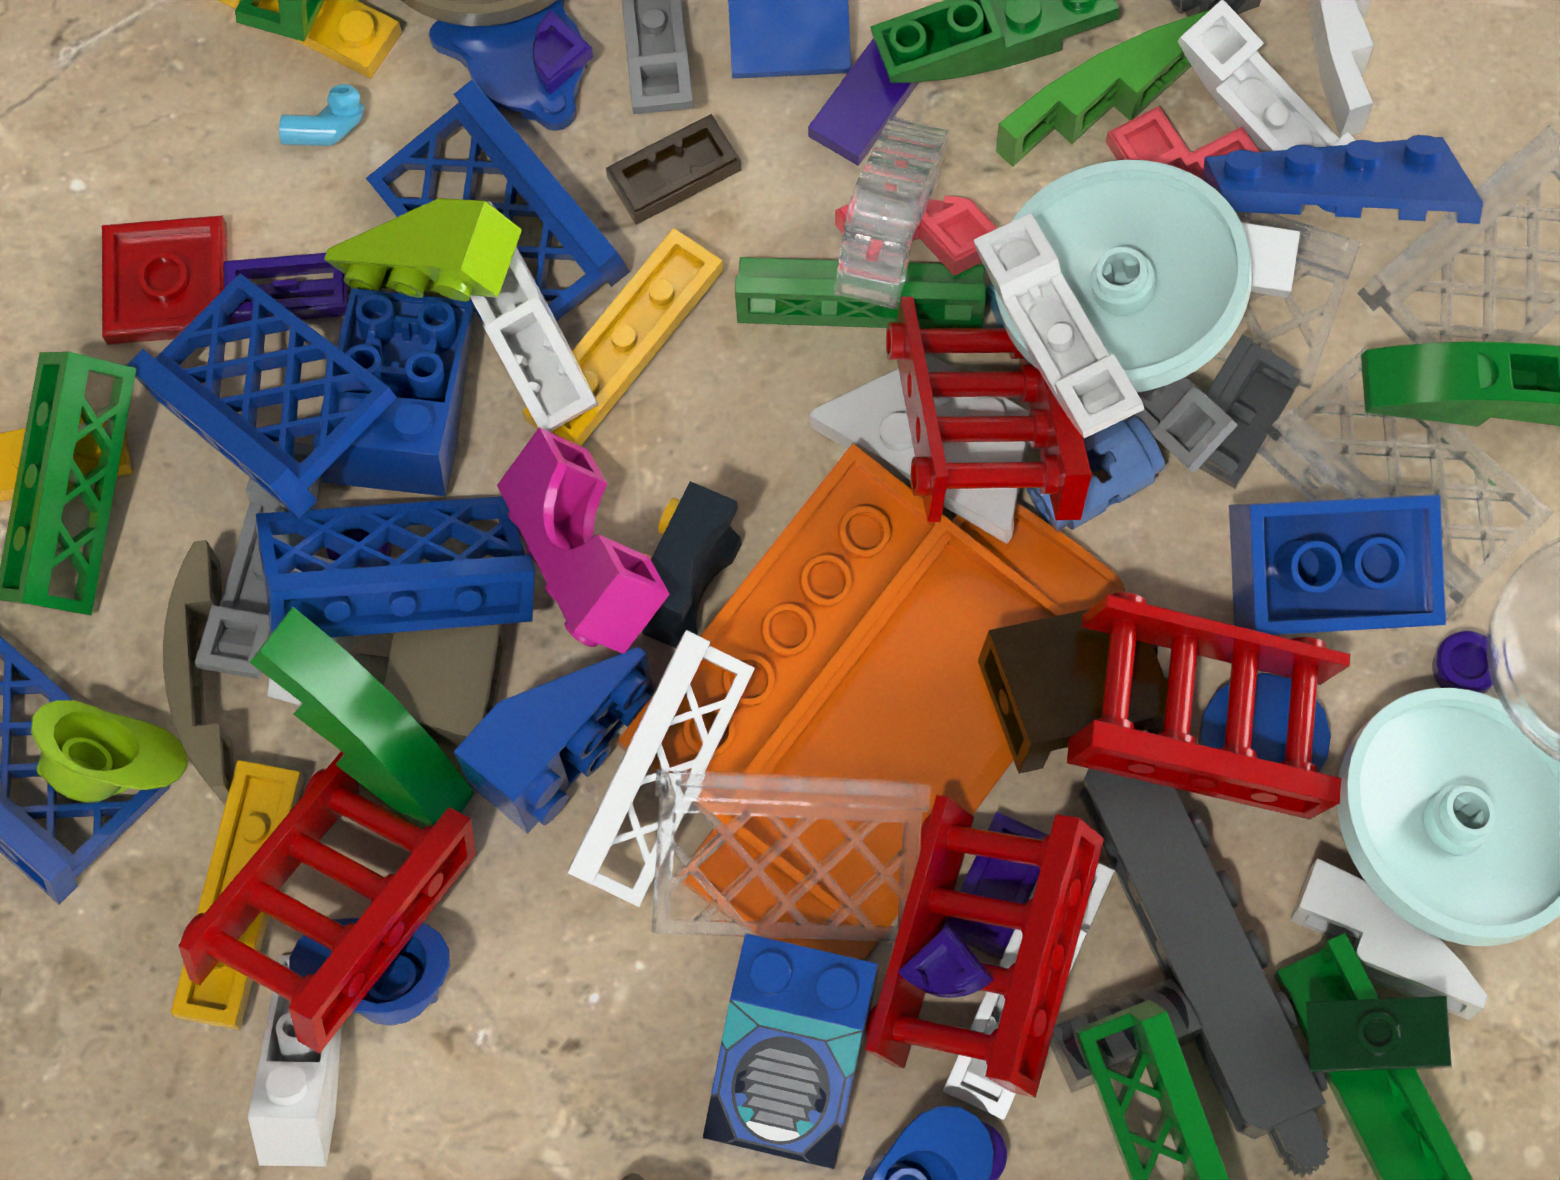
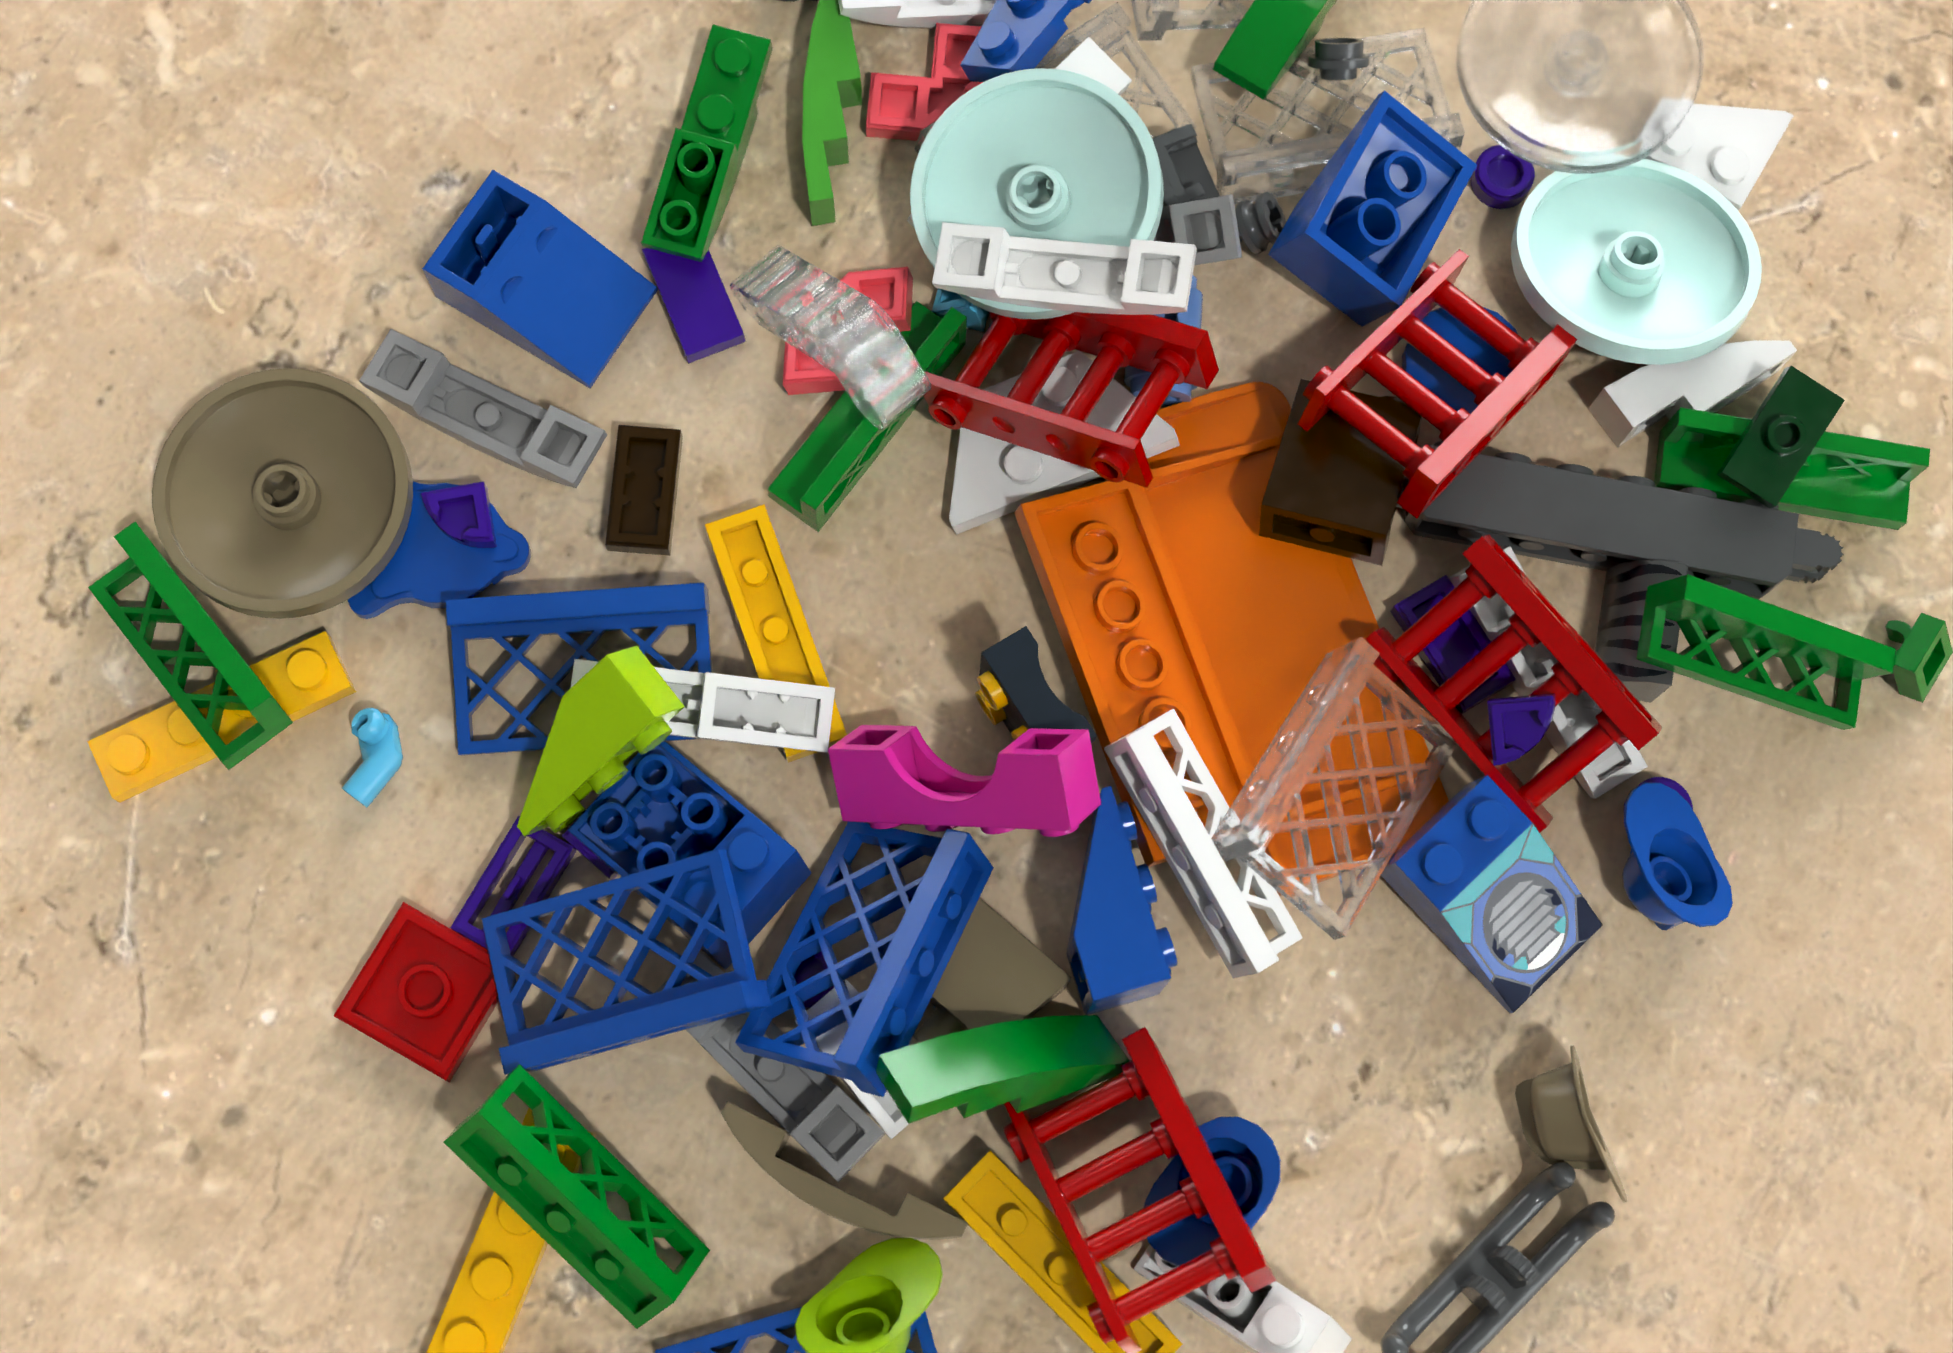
camera: 65 degrees left, 5 degrees up
none -> dark grey bush [1235,191,1286,254]
none -> dark grey plate [1308,38,1370,80]

